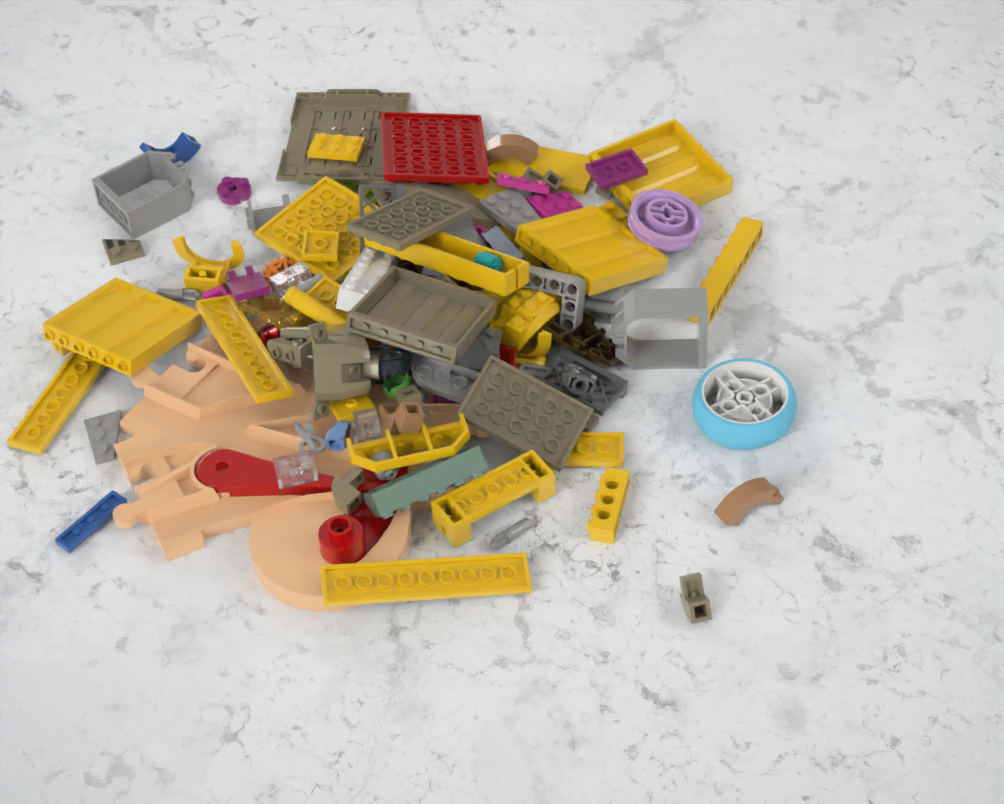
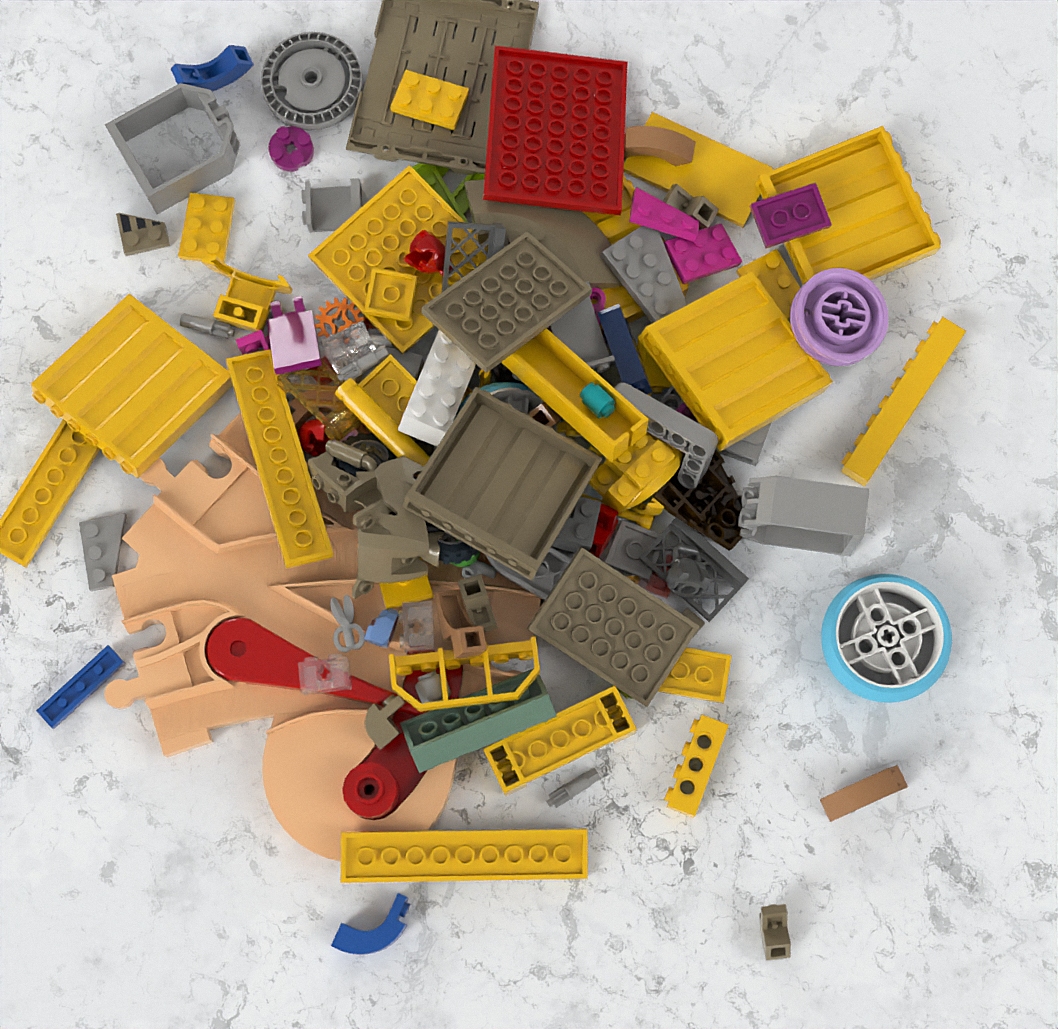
camera: 10 degrees right, 30 degrees up
none -> yellow plate [178,193,235,263]
none -> light grey piece [261,32,363,130]
none -> blue arch [331,893,410,955]
none -> red helmet [403,230,453,277]

